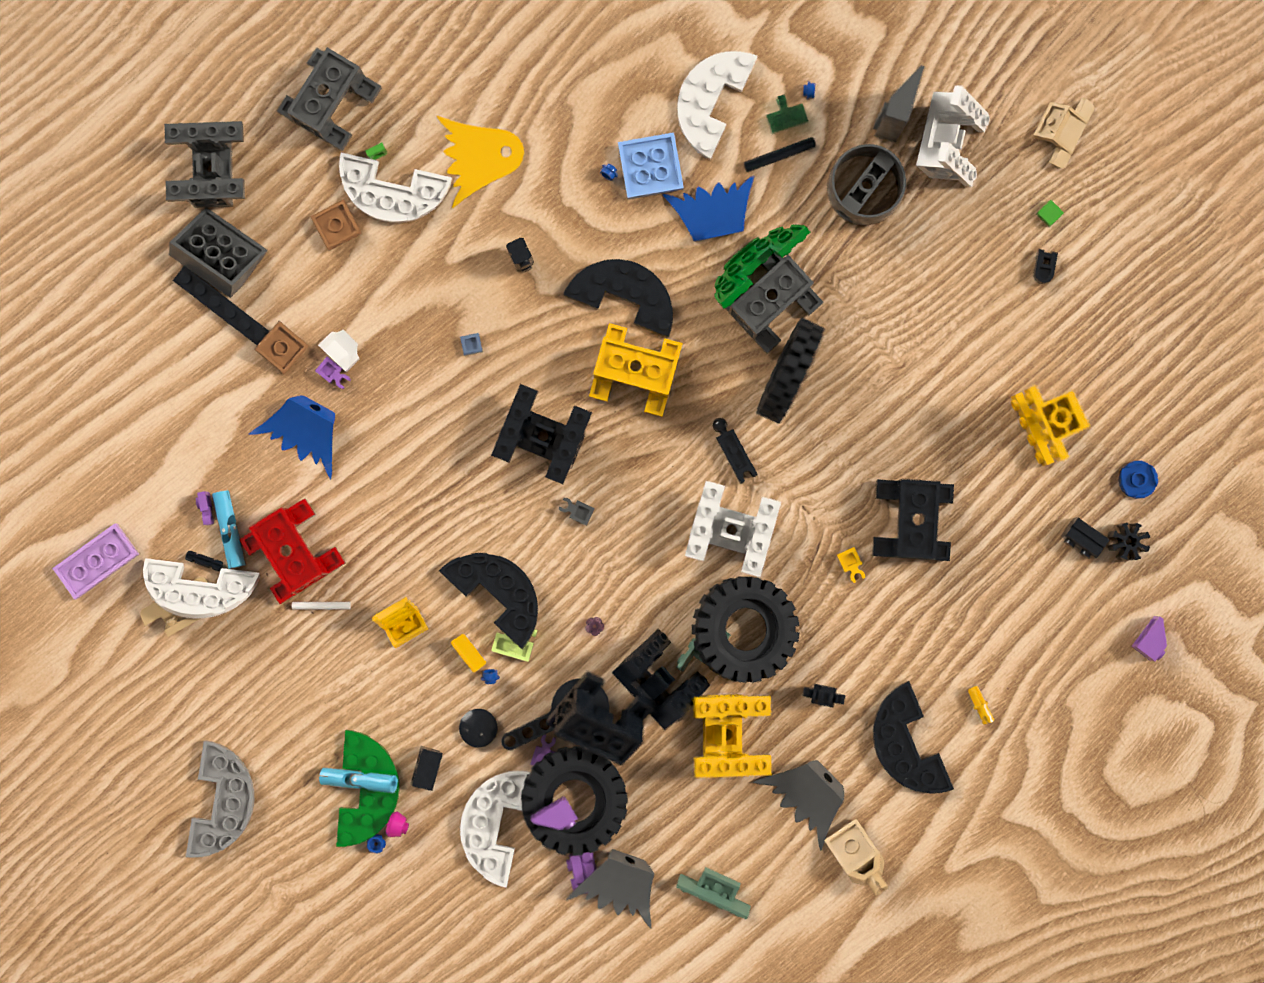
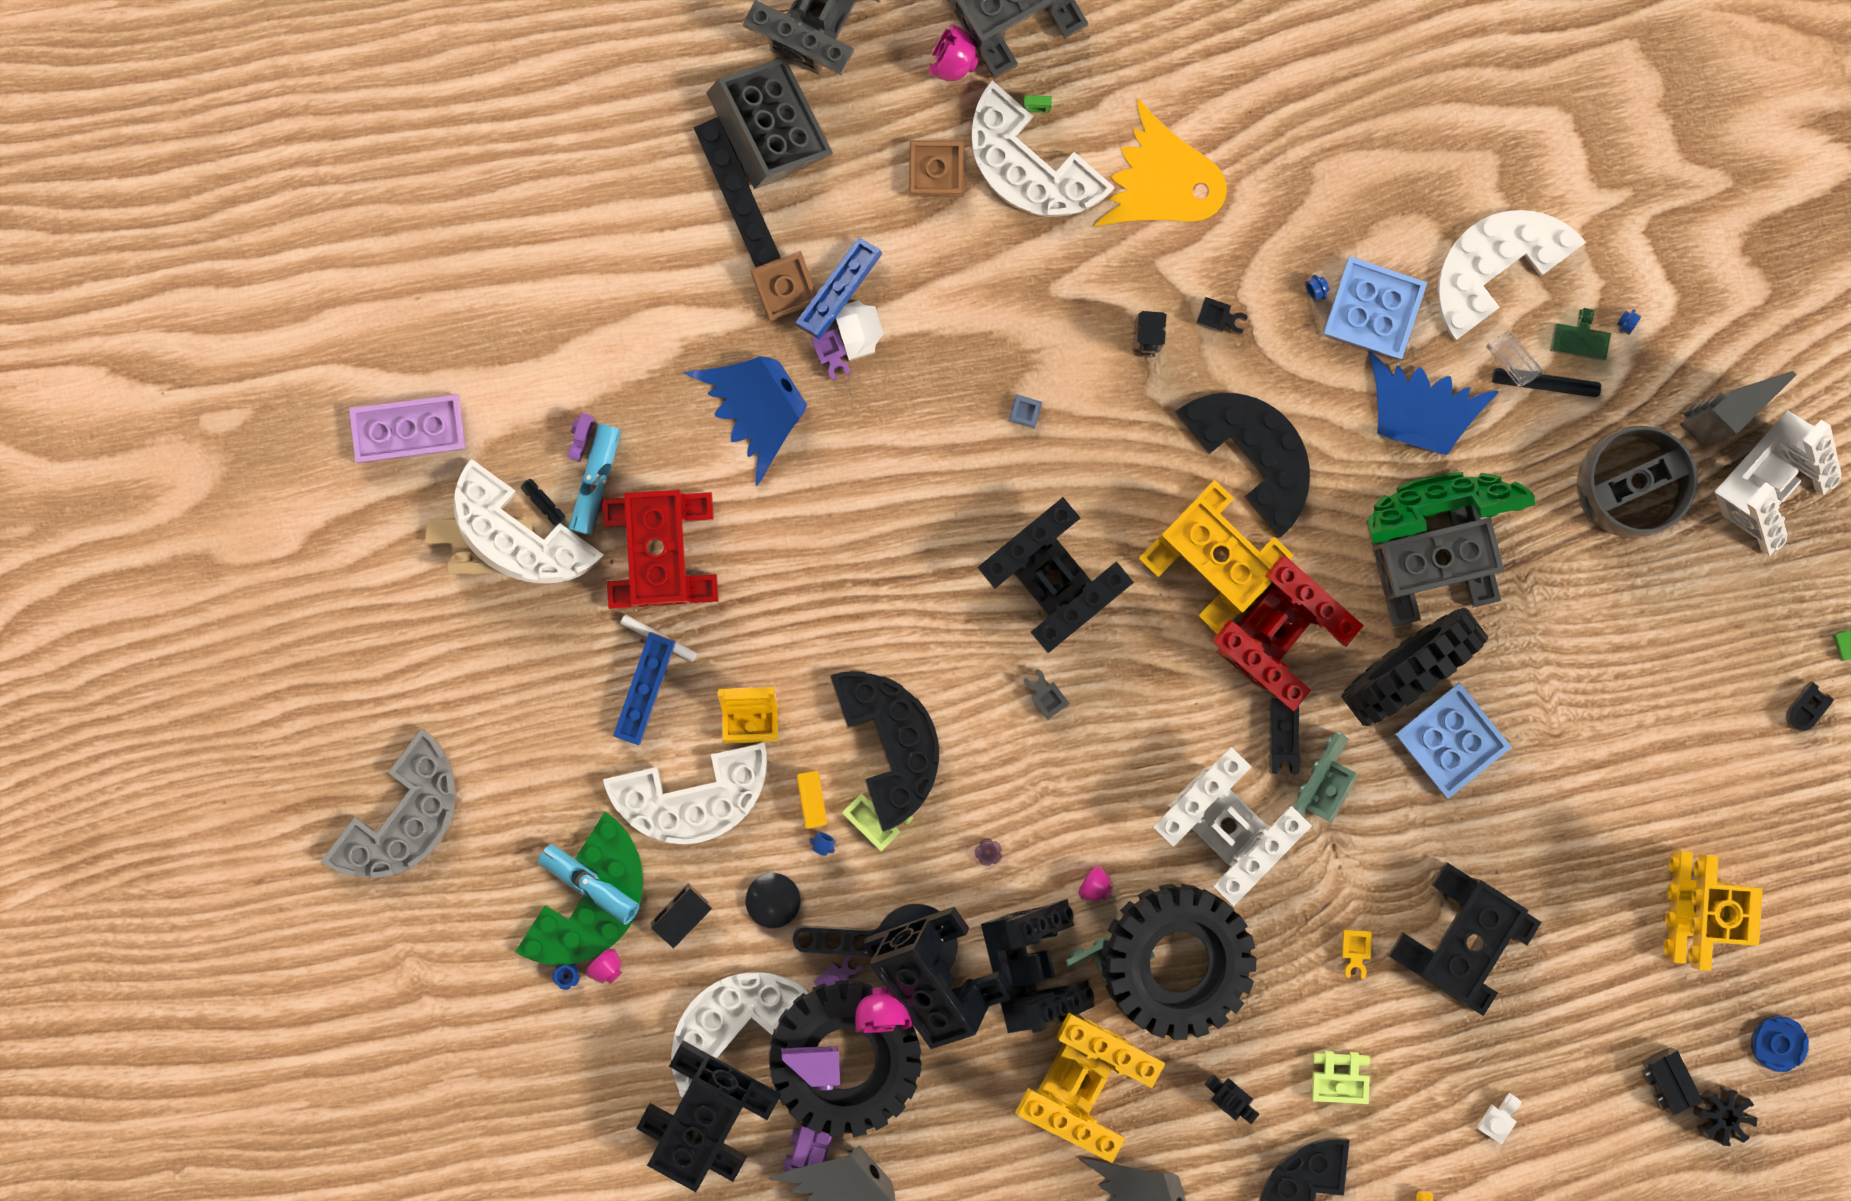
camera: 25 degrees right, 0 degrees up
none -> white plate [603,743,767,844]
none -> blue plate [613,632,677,745]
none -> black piece [636,1040,781,1192]
none -> plate [796,237,882,340]
none -> dark pink cylinder [855,988,912,1033]
none -> dark pink cylinder [929,24,978,82]
none -> dark pink cone [1078,866,1113,902]
none -> black plate [1196,297,1248,335]
none -> red piece [1212,555,1364,711]
none -> sand green bracket [1294,731,1359,823]
none -> yellowish green plate [1311,1050,1370,1104]
none -> light blue plate [1394,683,1512,799]
none -> white plate [1477,1093,1522,1144]
none -> clear tile [1486,330,1543,388]

